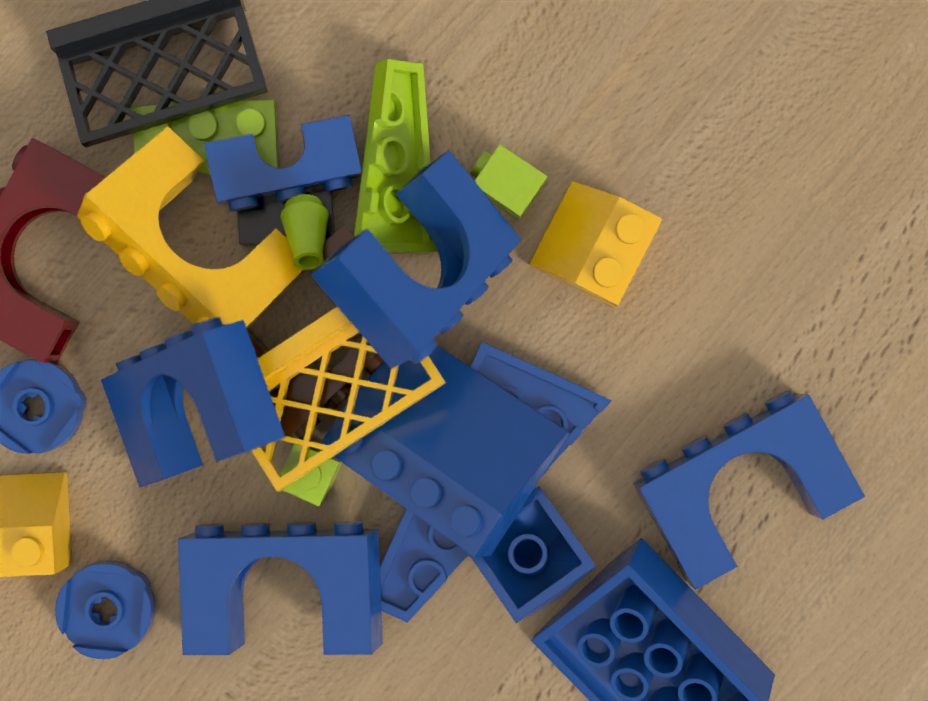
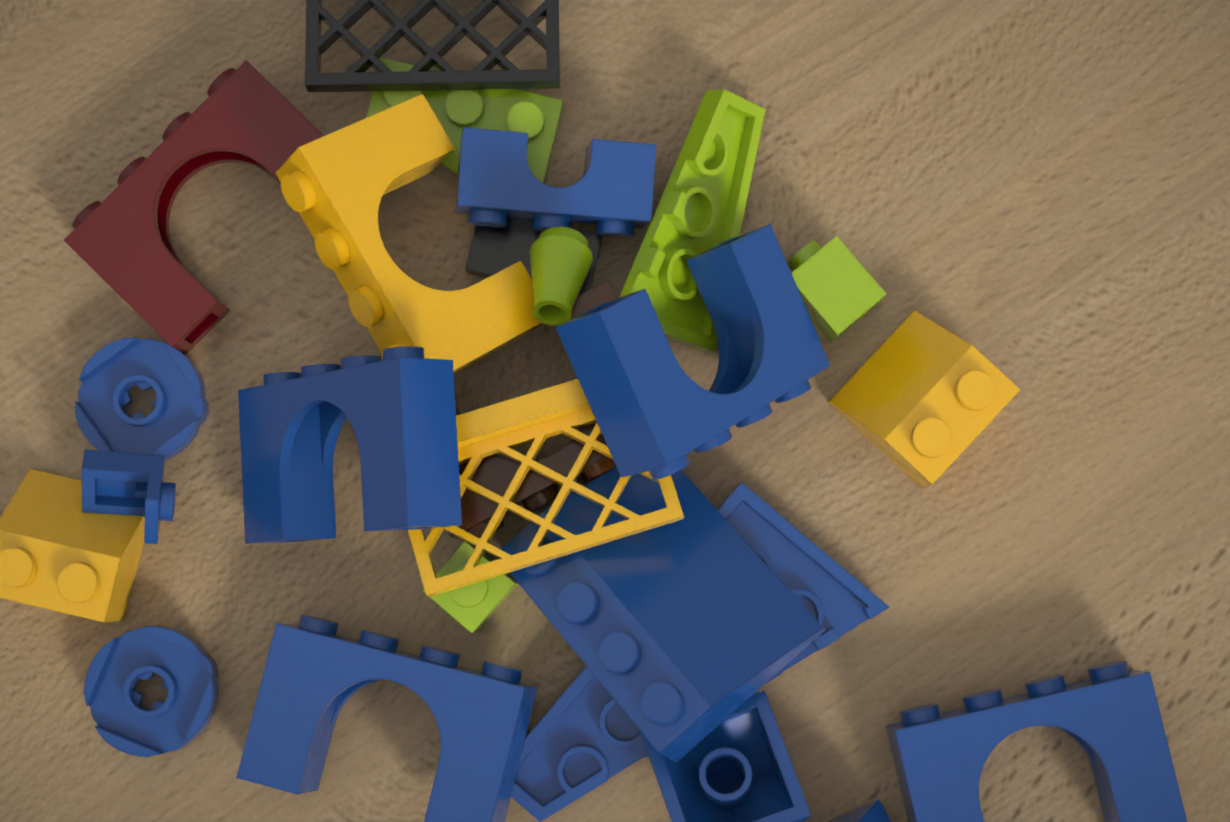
camera: 20 degrees right, 5 degrees down
none -> blue bracket [82,450,176,544]

